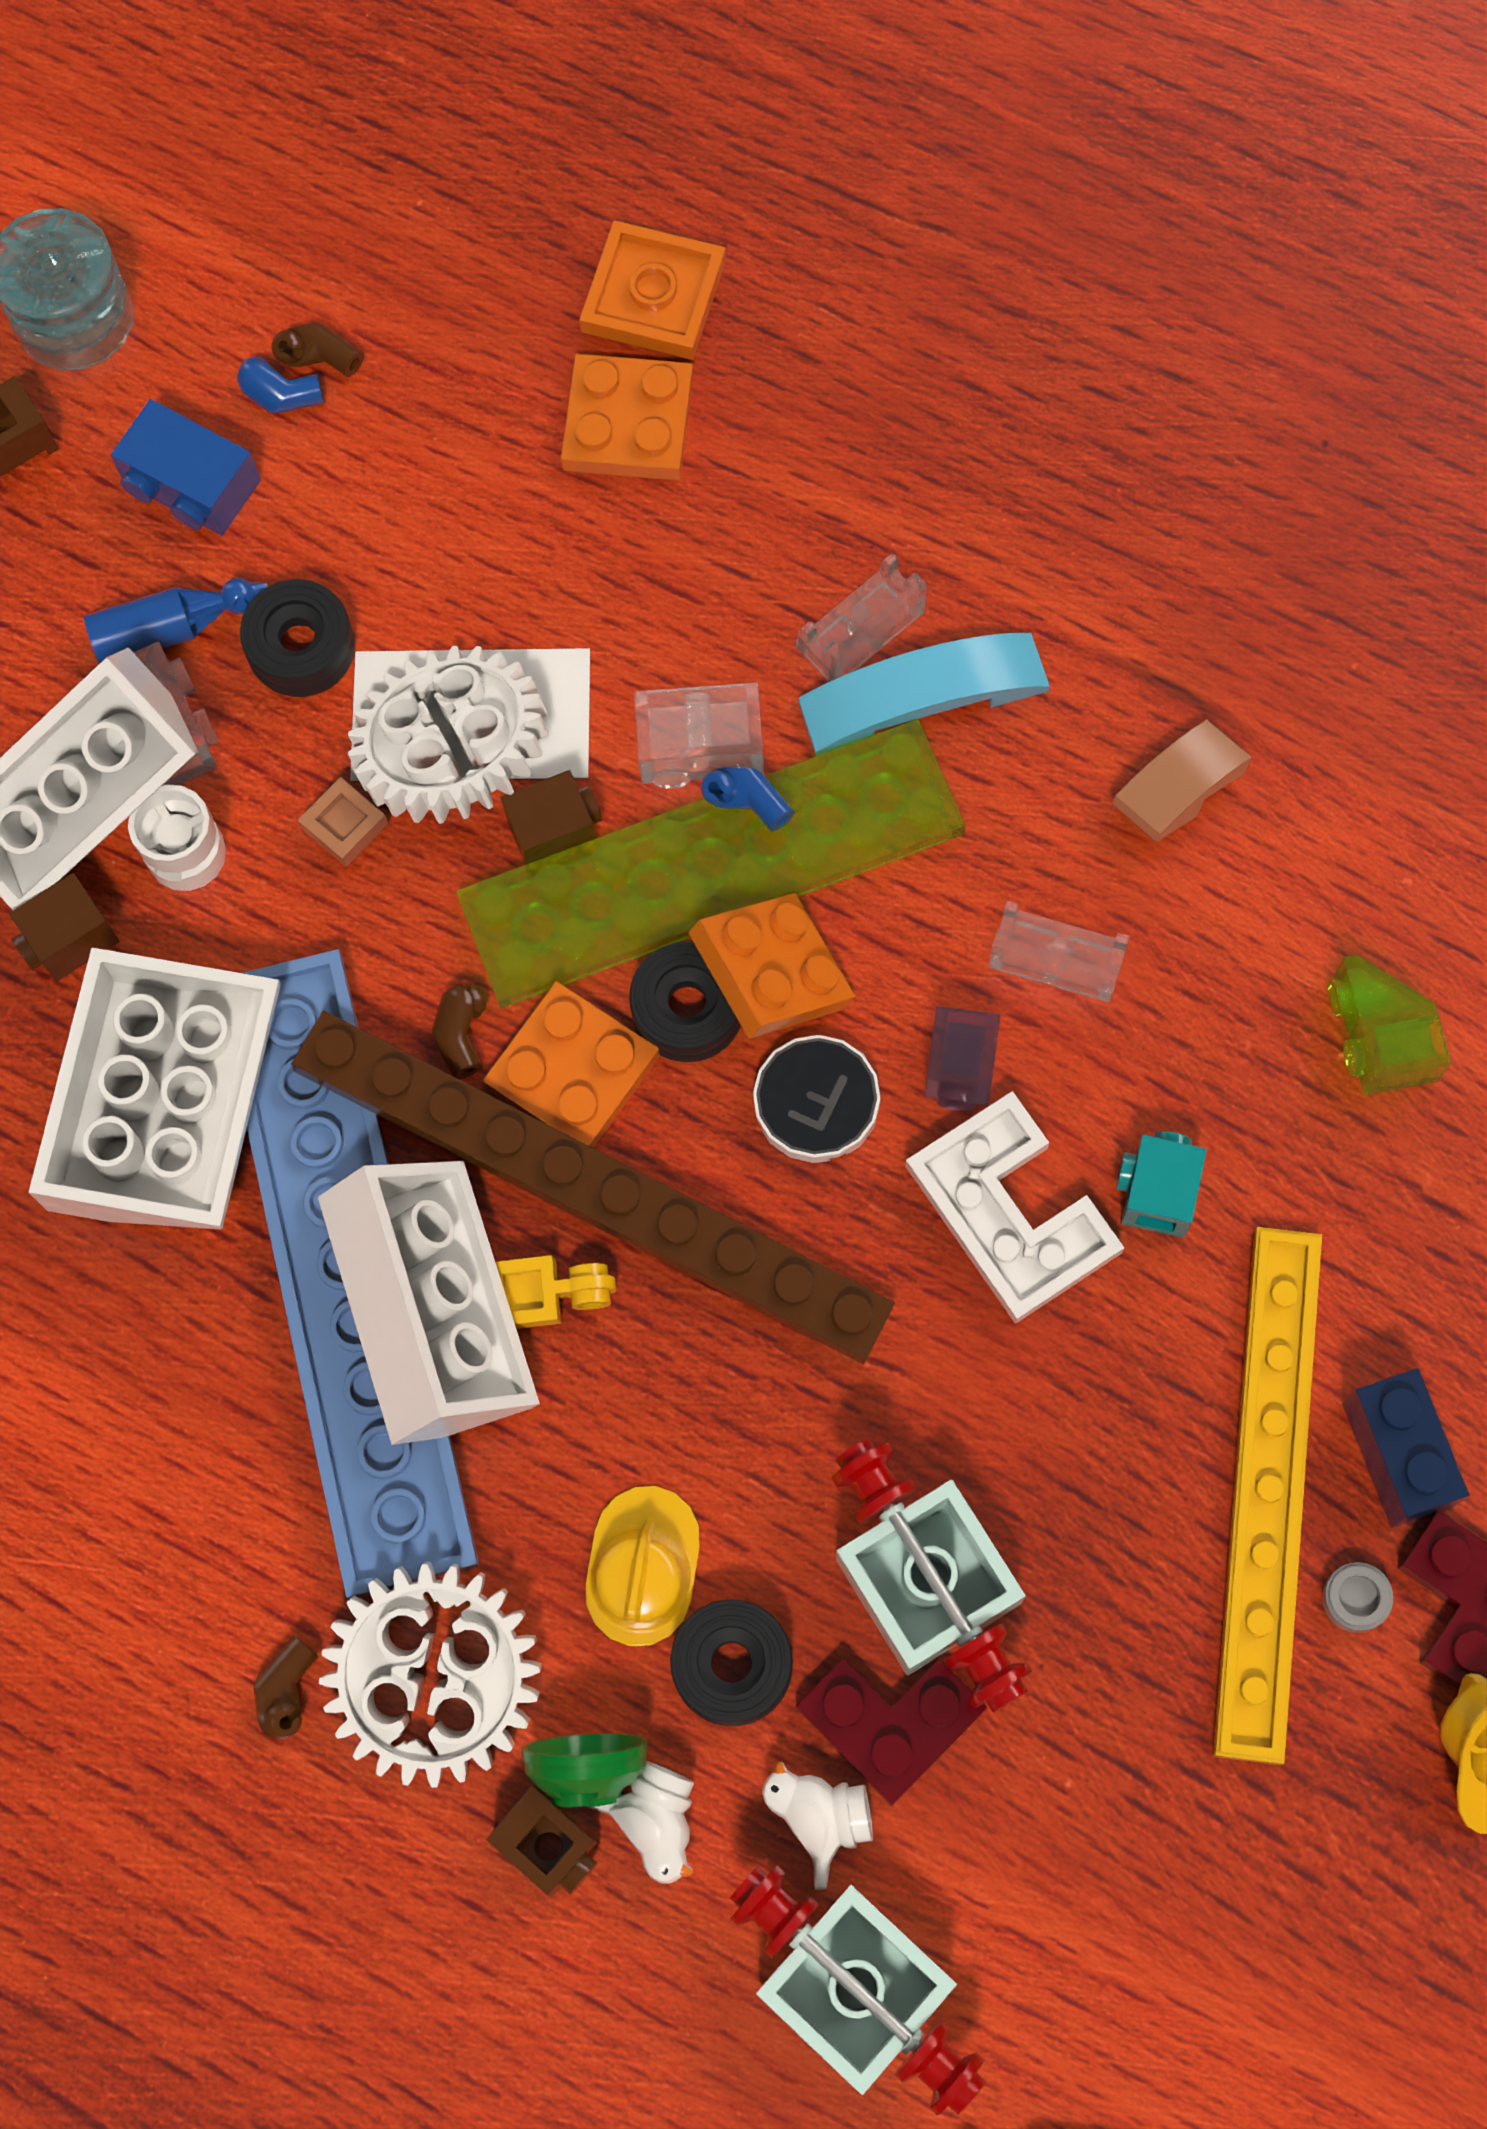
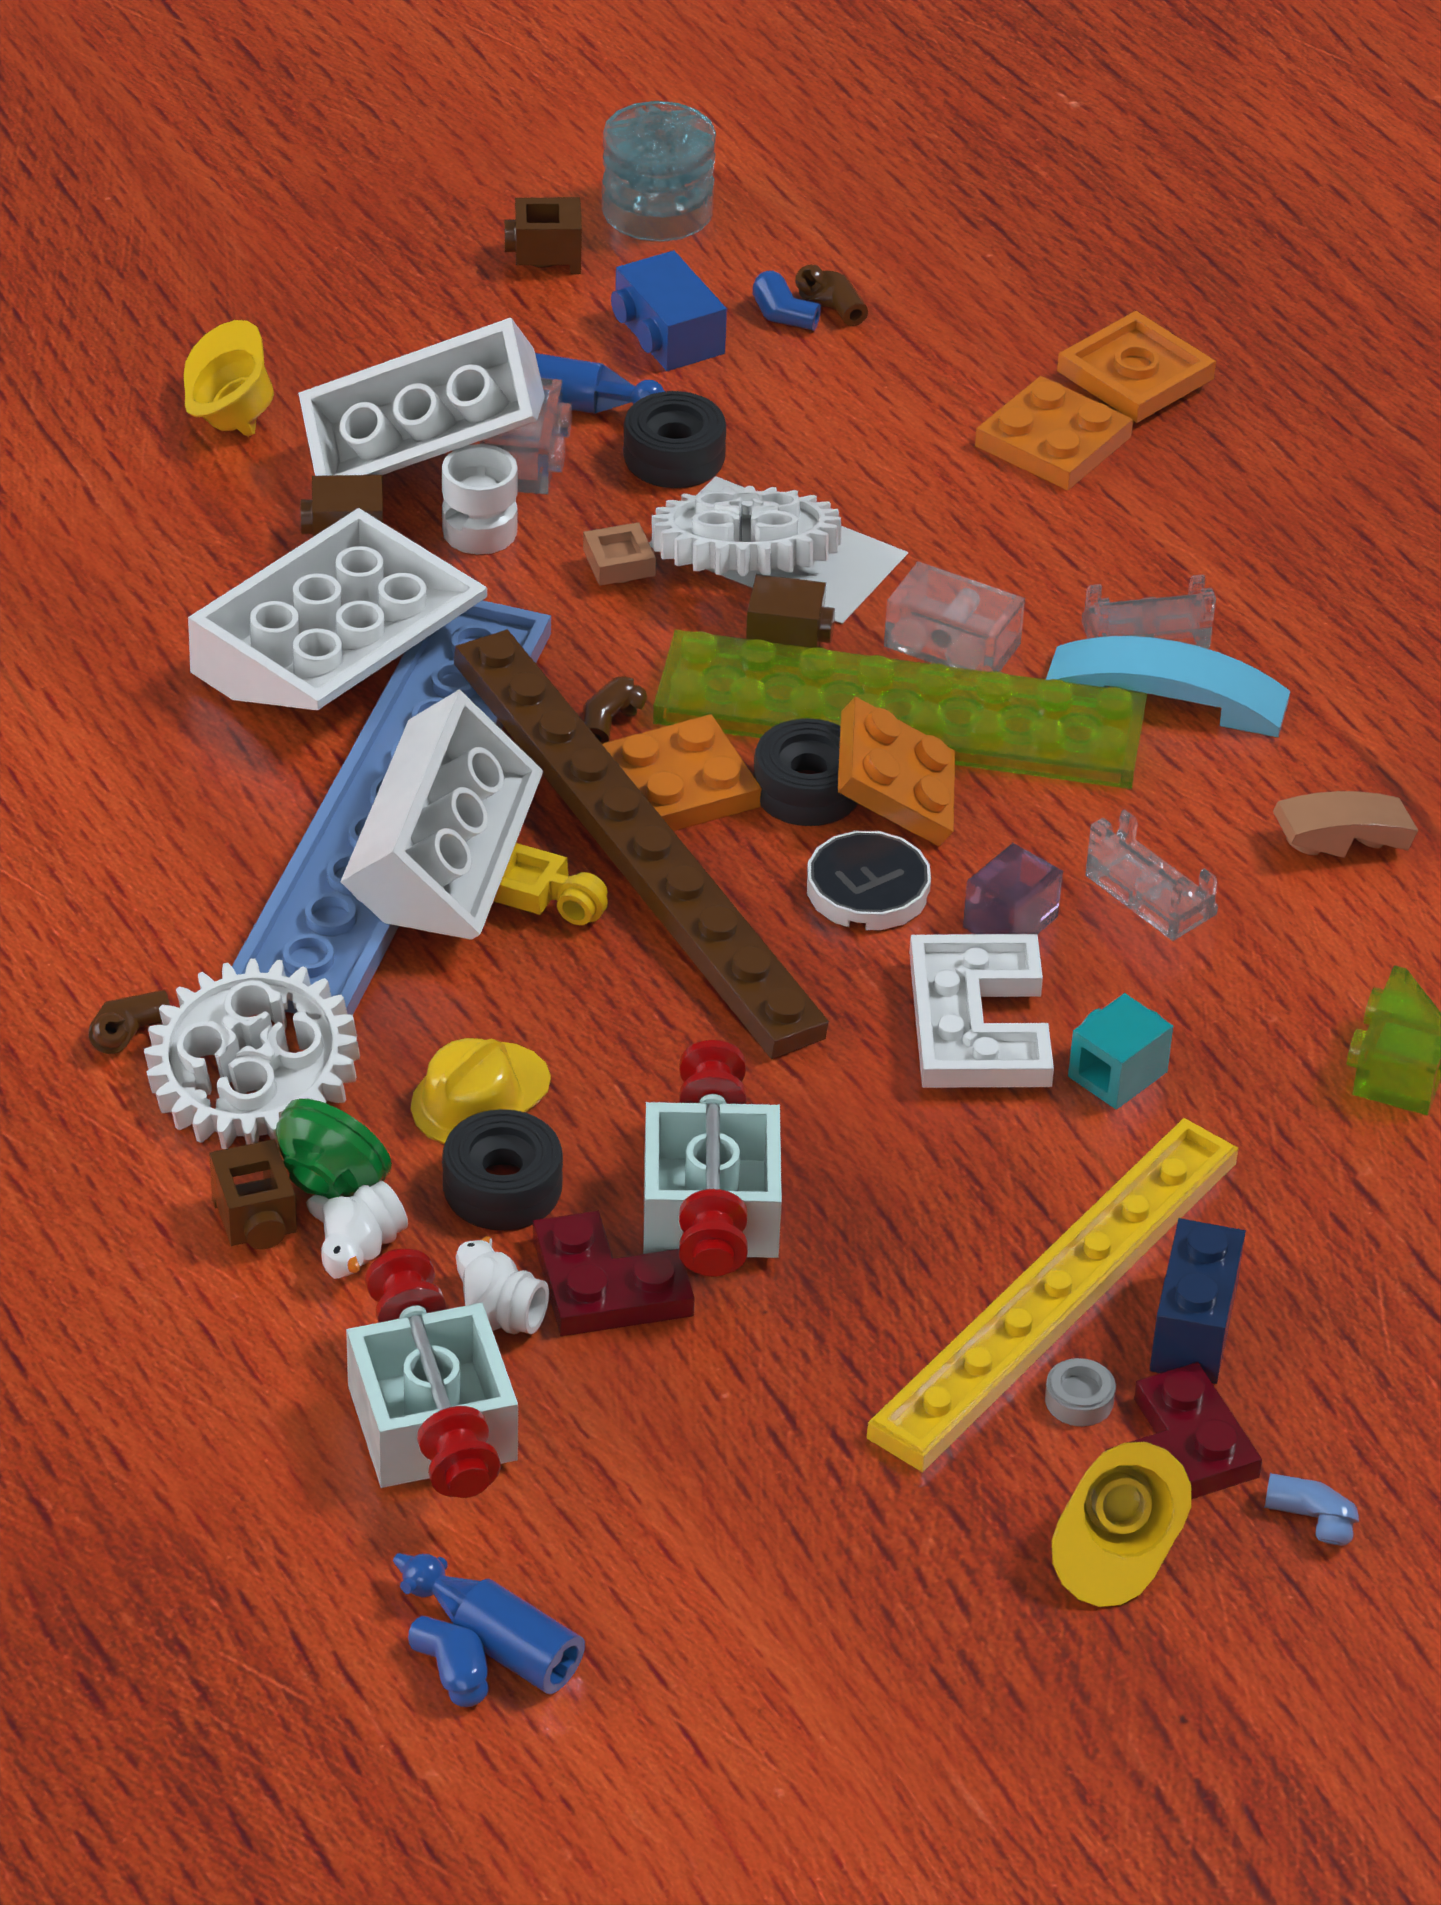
camera: 25 degrees right, 30 degrees down
blue arm [701,767,794,832] -> none

